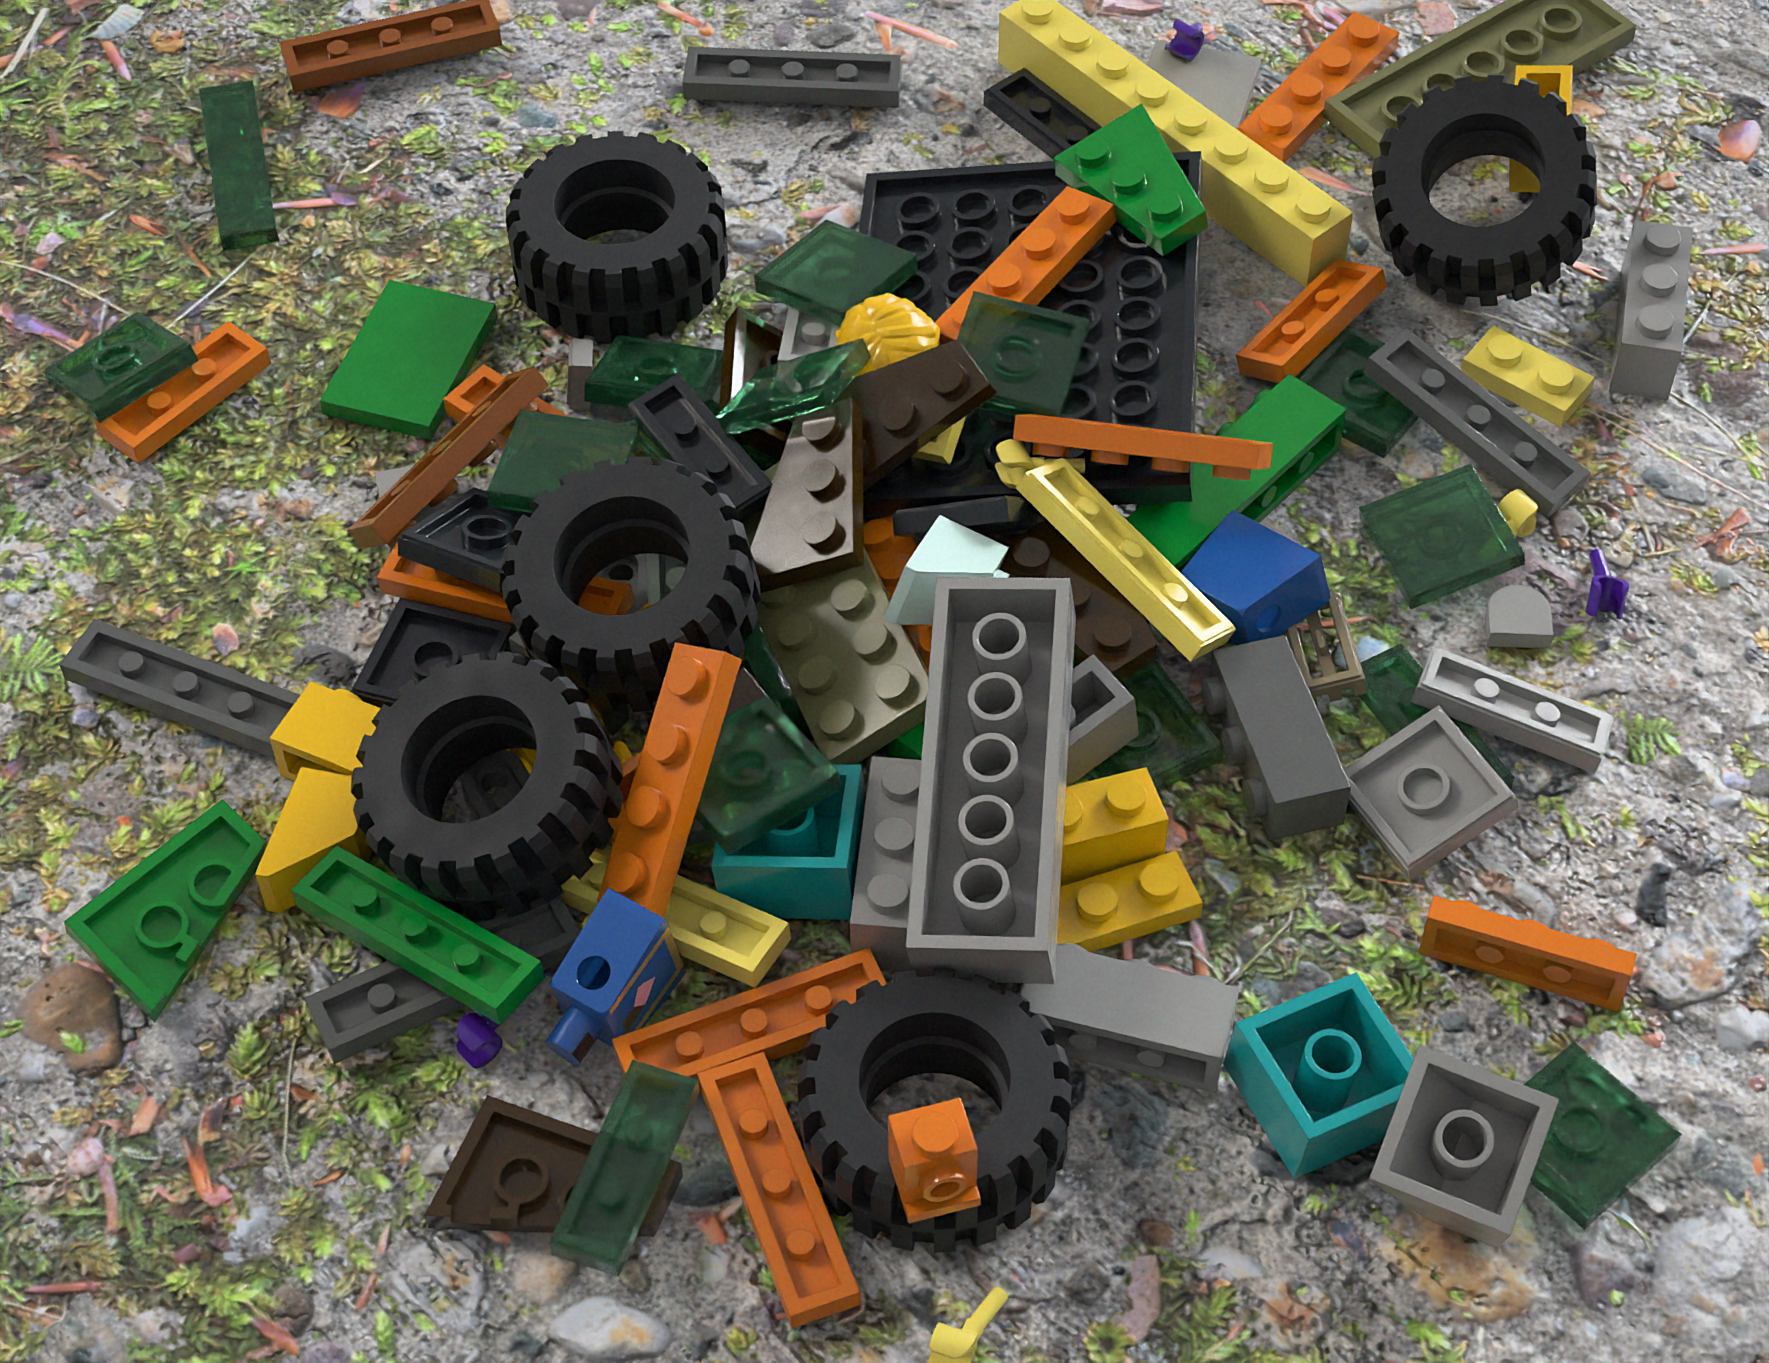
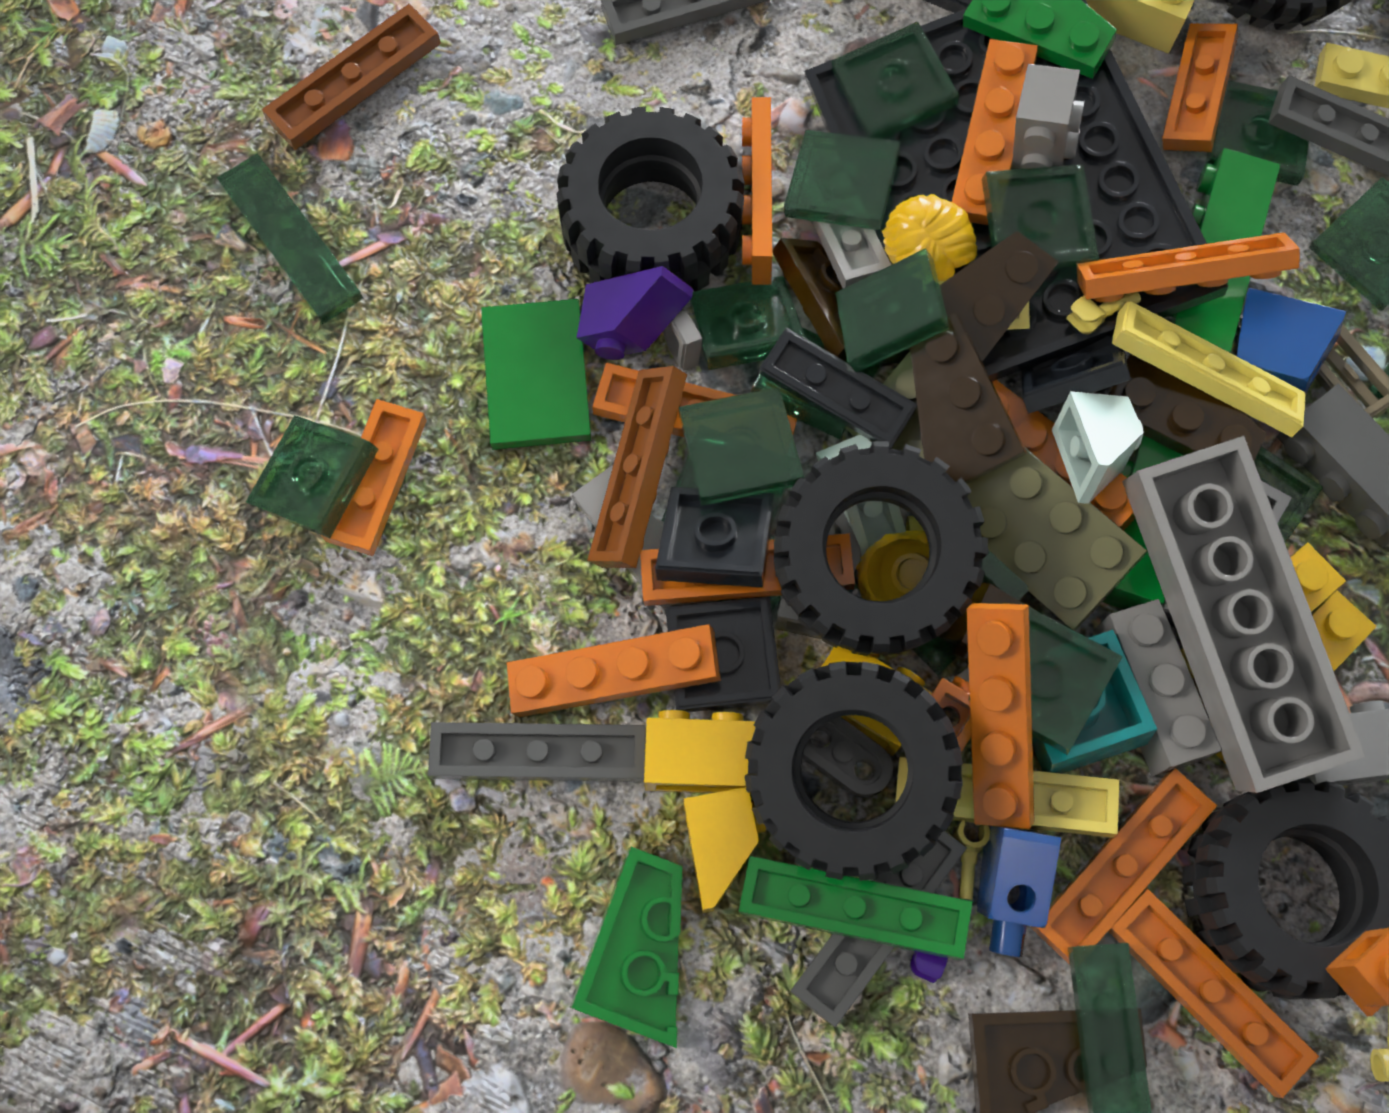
camera: 25 degrees left, 20 degrees up
none -> orange plate [507,624,721,718]
none -> dark purple slope [576,266,693,360]
none -> orange plate [742,97,772,285]
none -> clear green tile [831,21,959,144]
none -> light grey brick [1012,64,1084,178]

